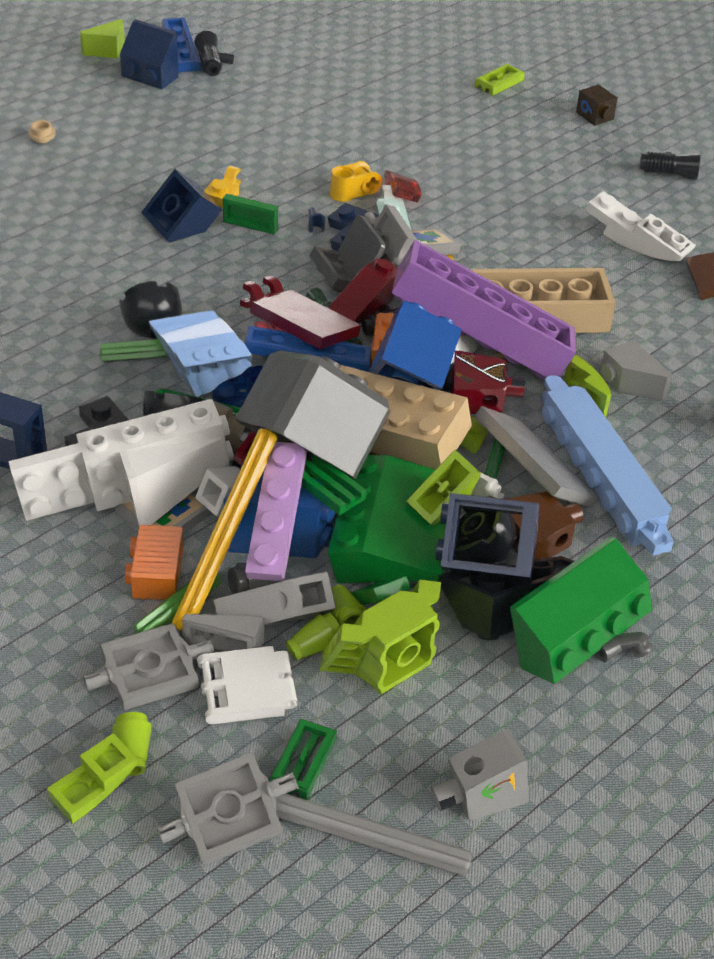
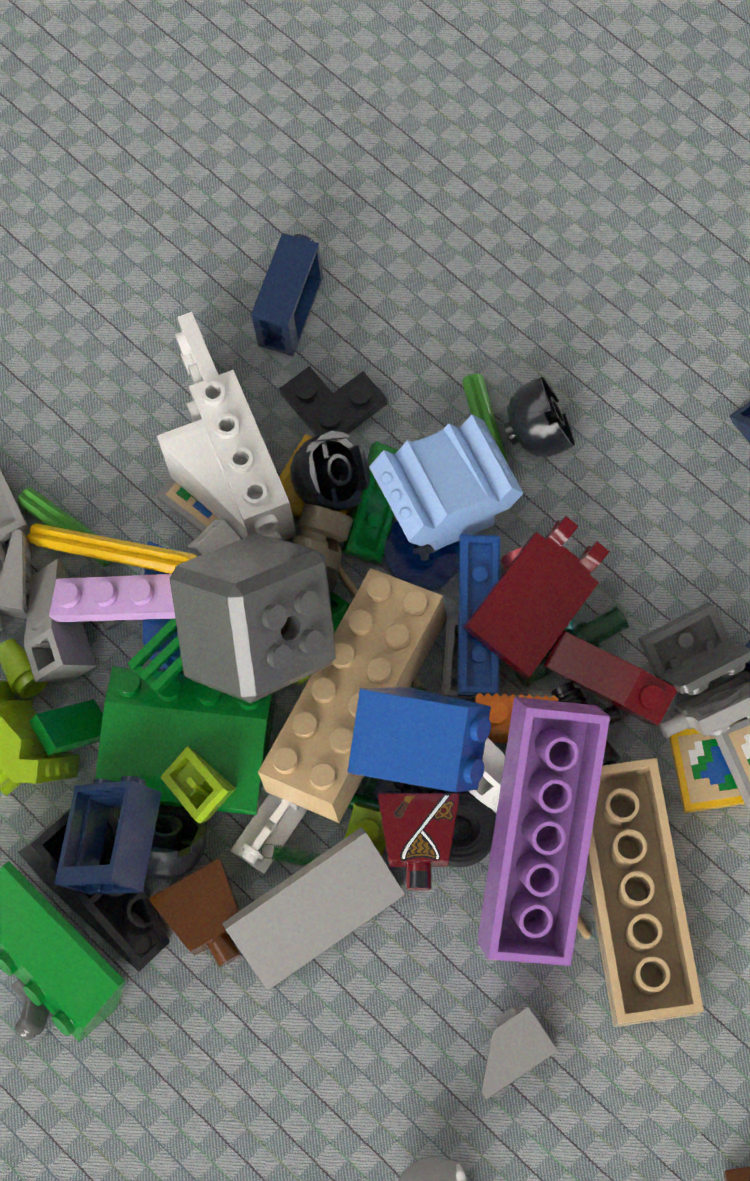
camera: 95 degrees right, 30 degrees up
orange brick [125,525,184,601] -> none
lime cone [331,585,367,627] -> none
light blue hinge [541,375,674,555] -> none
lime slope [564,354,611,417] -> none

